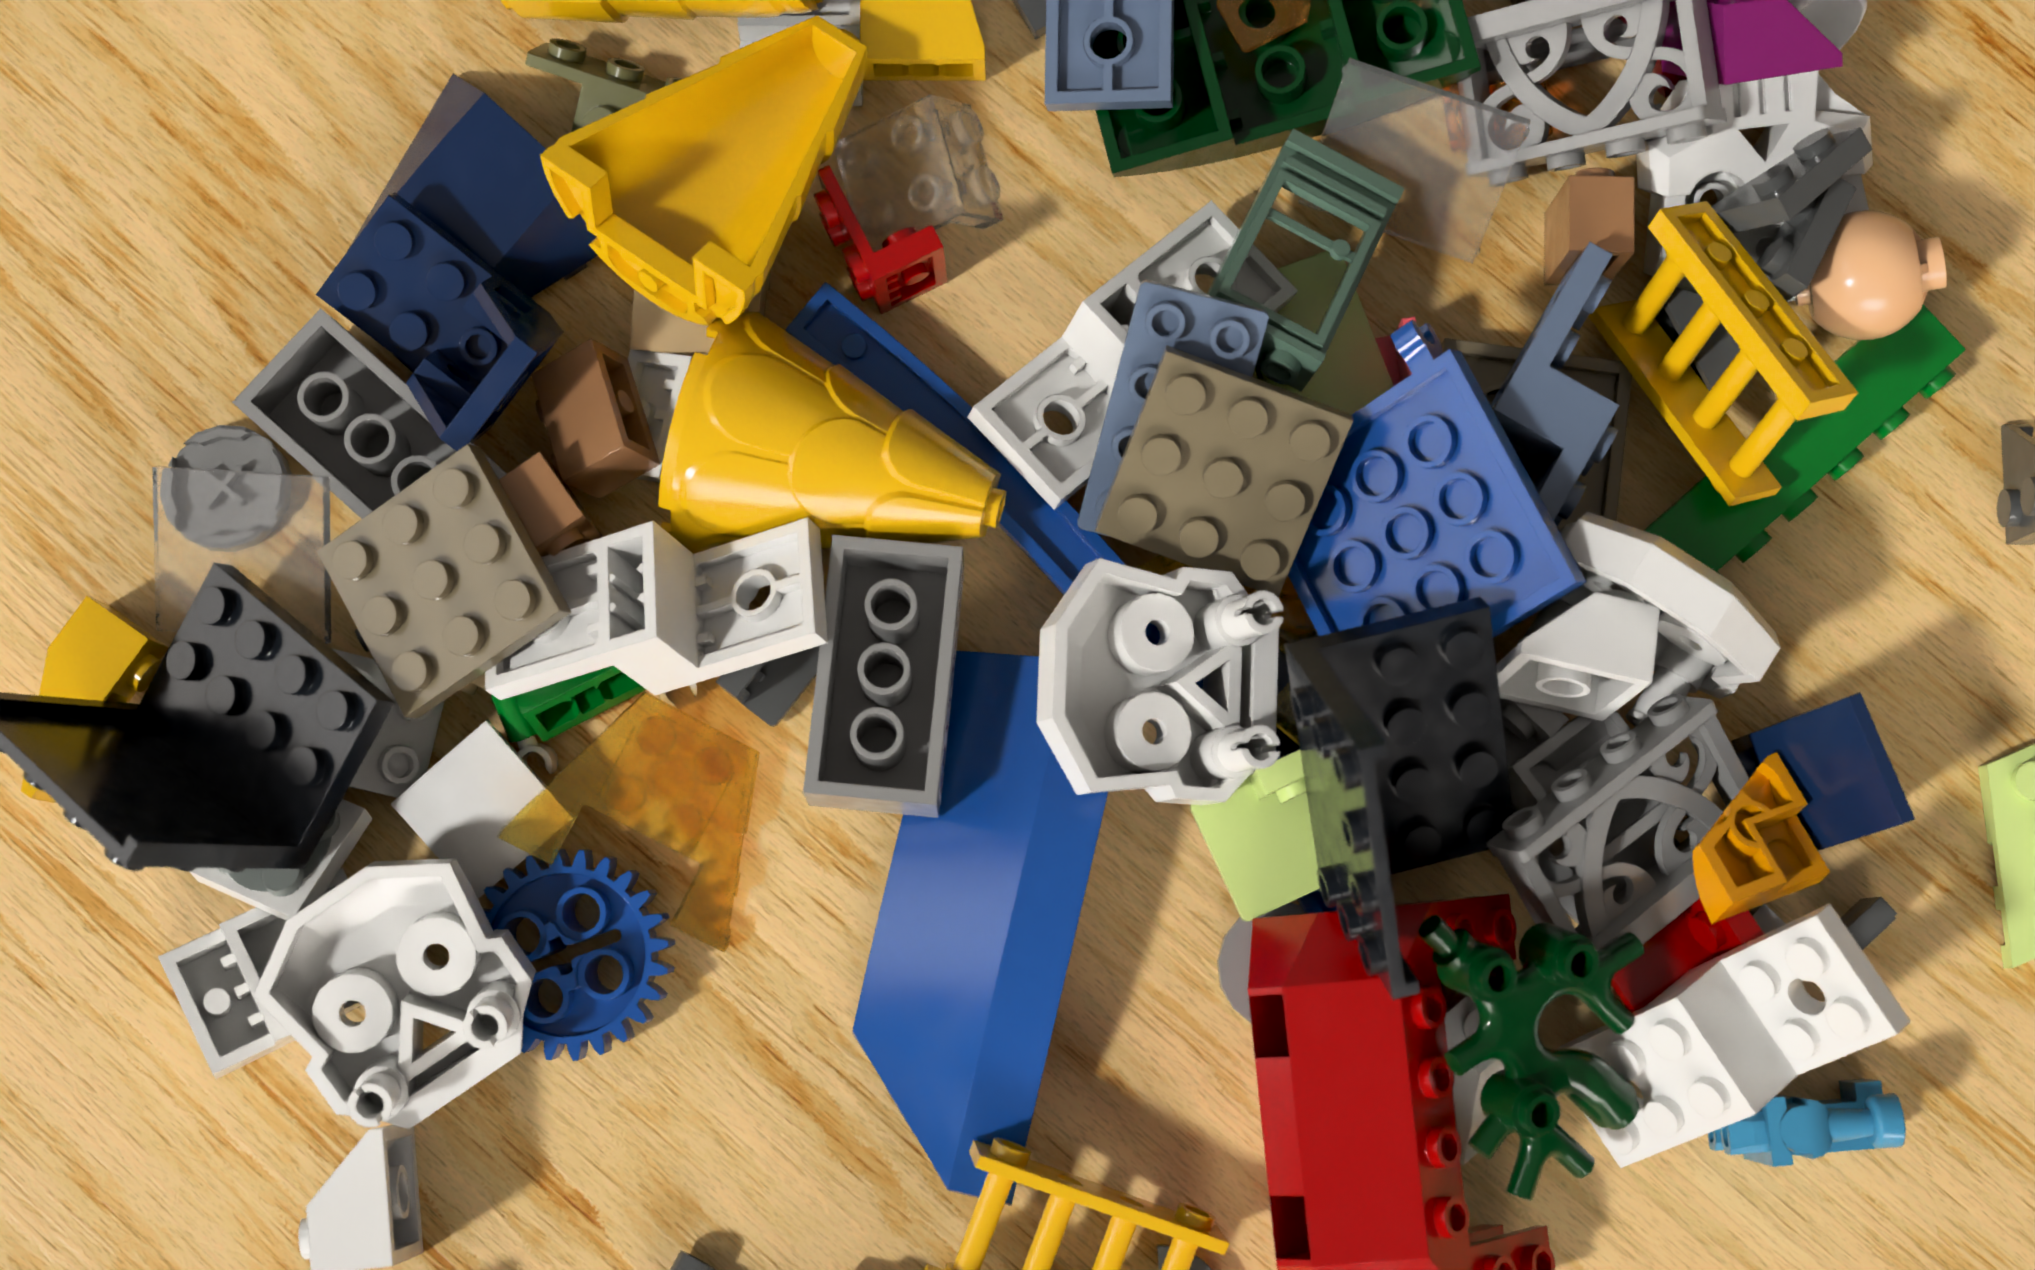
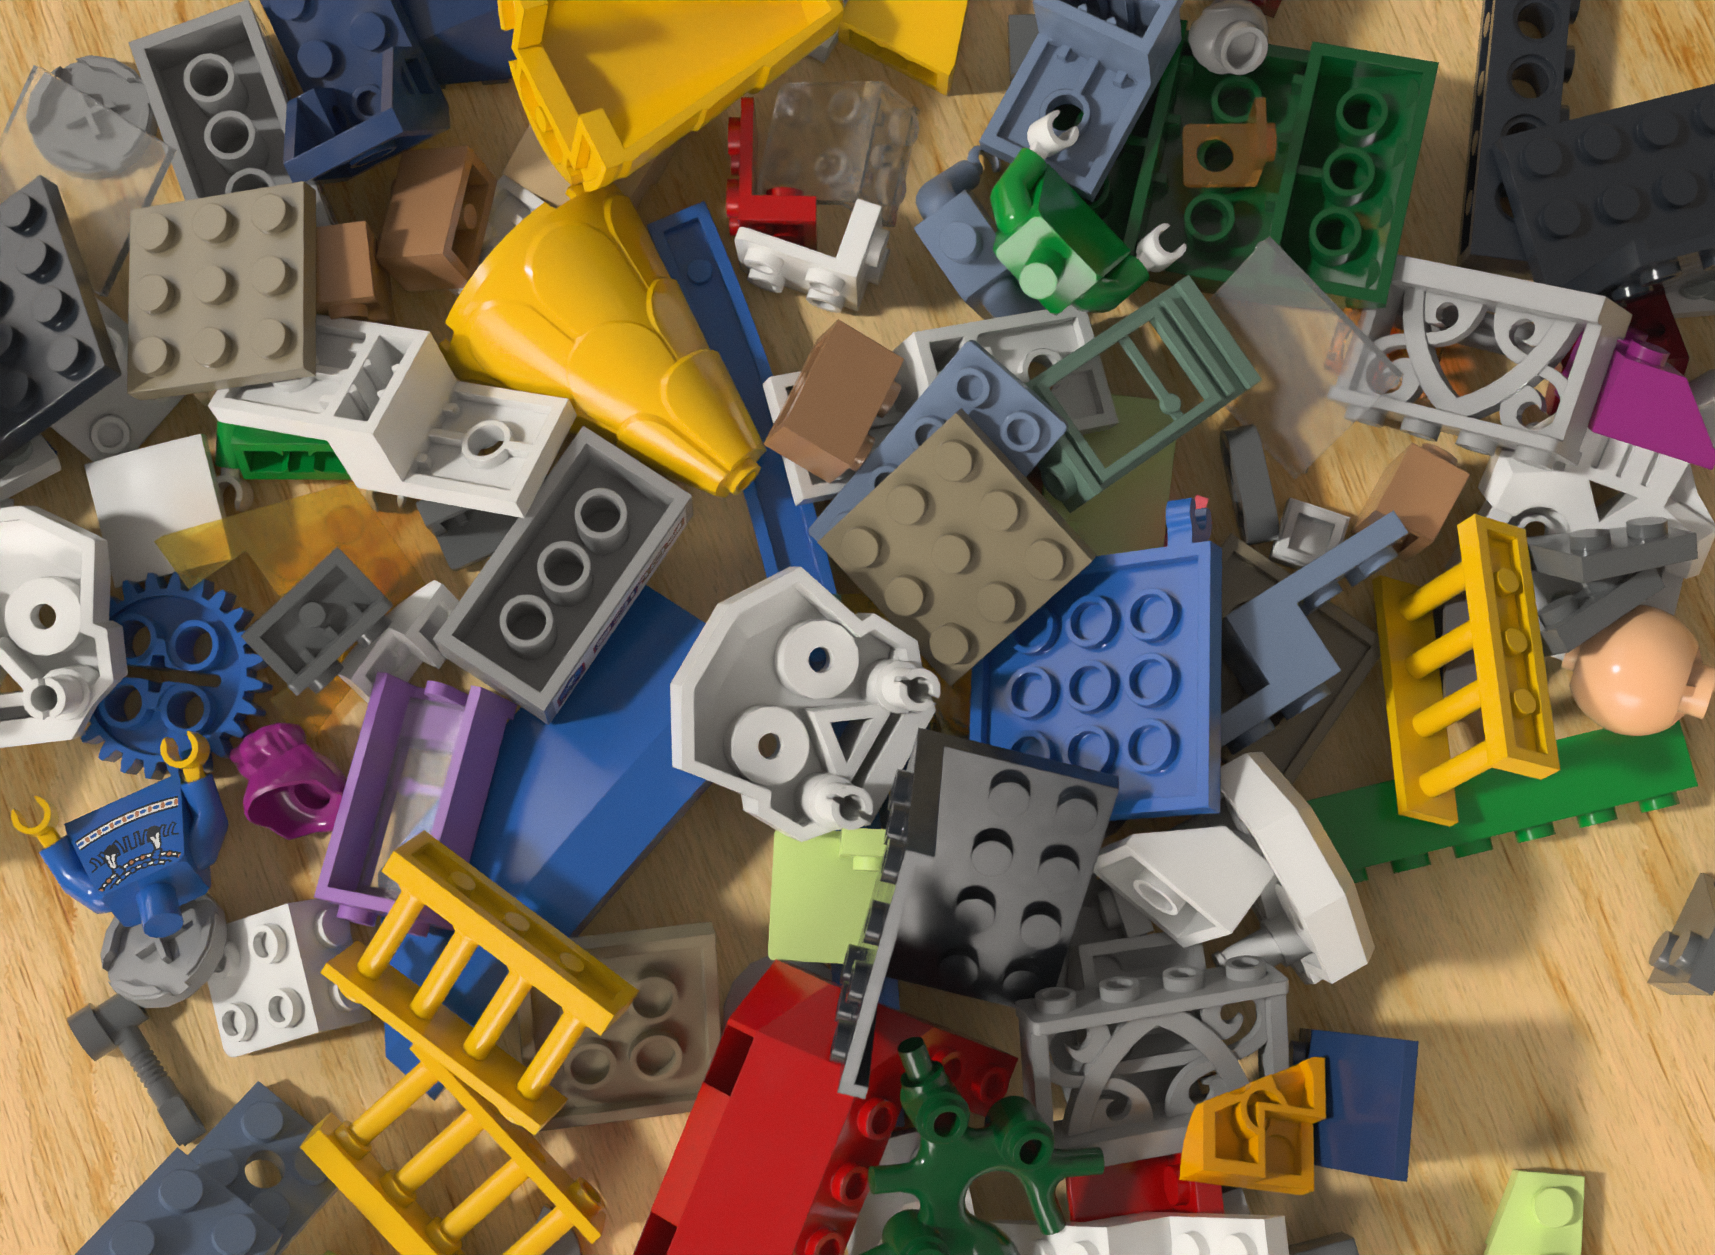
camera: 25 degrees right, 0 degrees up
none -> blue torso [11,731,228,938]
none -> light grey tile [100,893,228,1008]
none -> white bracket [207,899,372,1057]
none -> magenta hair [229,722,347,840]
none -> dark grey bracket [241,546,394,696]
none -> medium lavender door [314,671,517,938]
none -> yellow fence [320,830,639,1135]
none -> white slope [338,580,459,703]
none -> dark tan plate [517,921,721,1133]
none -> white bracket [734,198,890,313]
none -> medium nougat brick [763,319,904,483]
none -> sand blue torso [914,145,1071,320]
none -> green torso [990,110,1186,316]
none -> dark grey beam [1220,424,1279,545]
none -> white tile [1268,498,1350,570]

